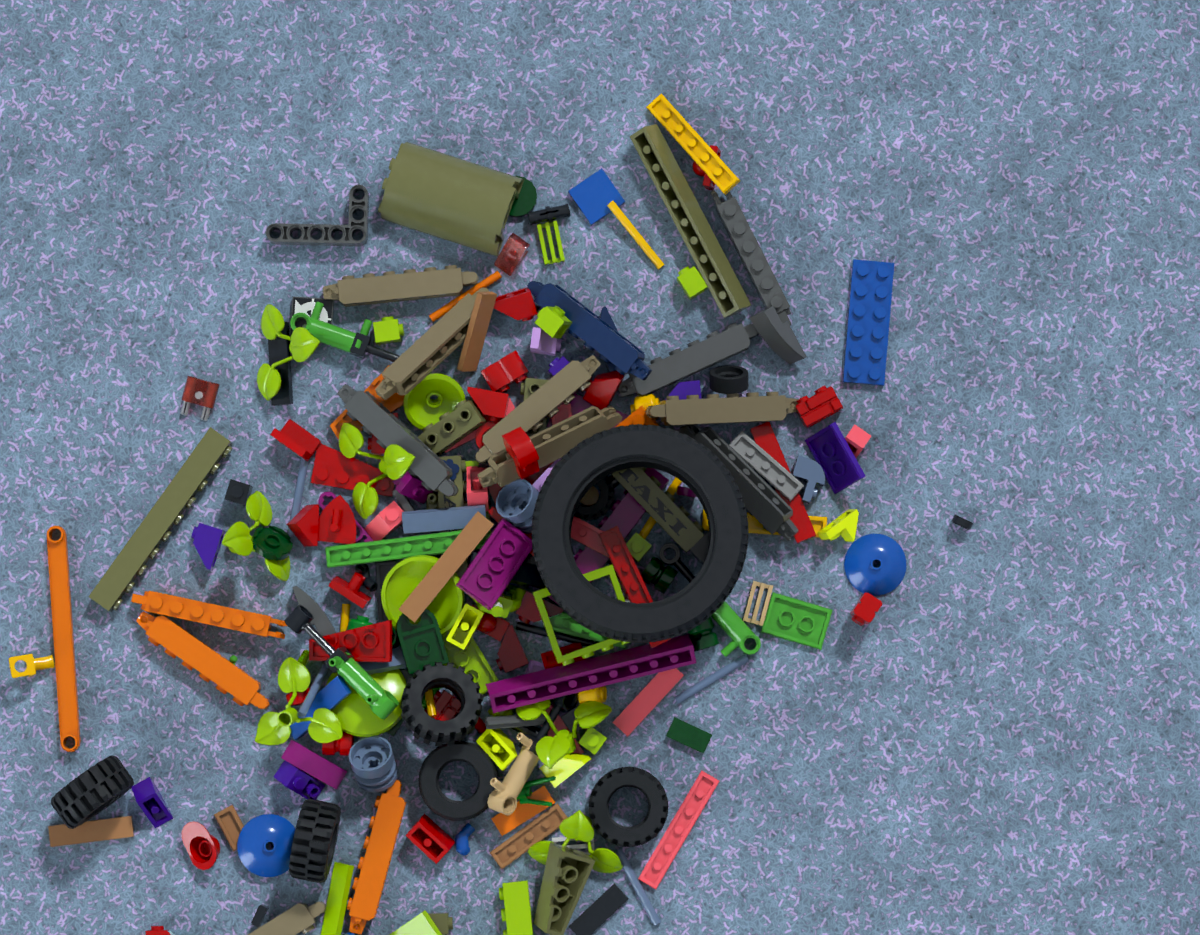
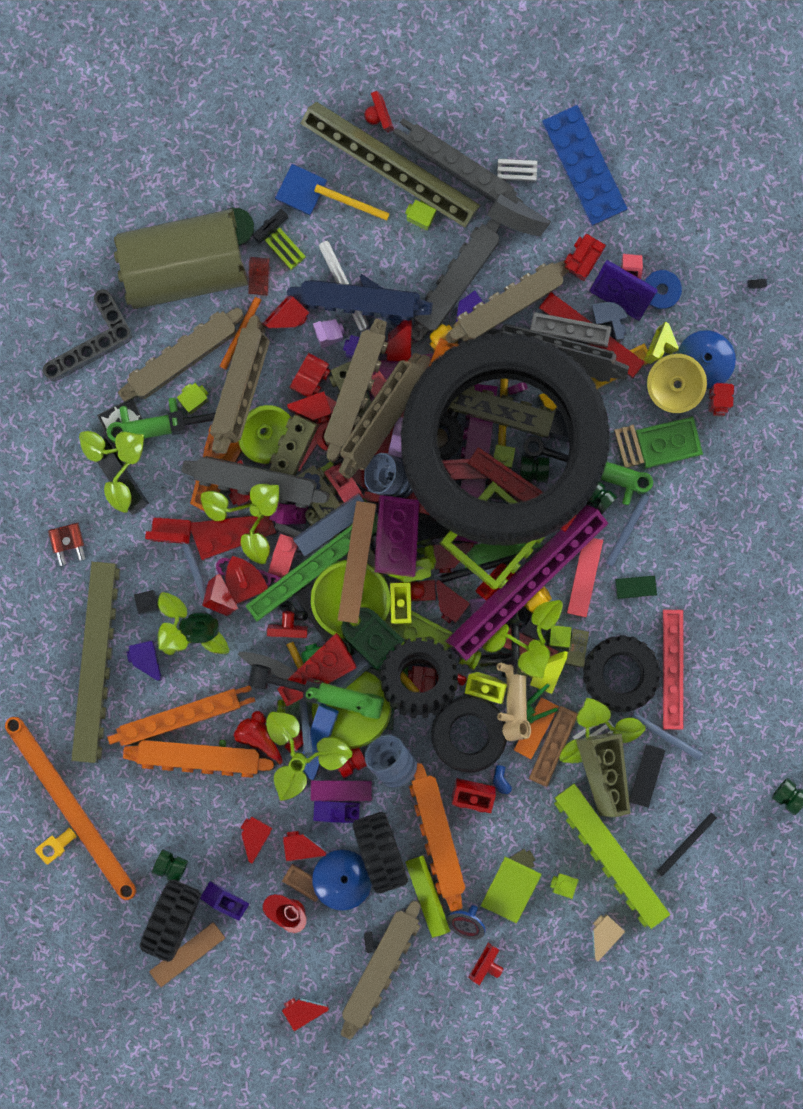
camera: 30 degrees left, 0 degrees up
medium nougat tile [457,292,497,372] -> none
dark grey axle [485,713,546,729] -> none
red brick [502,427,540,479] -> none
lime brick [535,306,572,339] -> none
yellow tile [646,93,740,195] -> none
black tyre [709,365,748,394] -> none
none -> dark green wheel [152,849,188,881]
none -> red hair [233,711,282,764]
none -> red slope [241,816,273,864]
none -> red slope [283,831,326,861]
none -> white axle [319,241,369,331]
none -> white tile [497,159,537,182]
none -> olive leg [565,628,589,668]
none -> blue tile [645,270,682,309]
none -> light yellow dish [647,354,707,413]

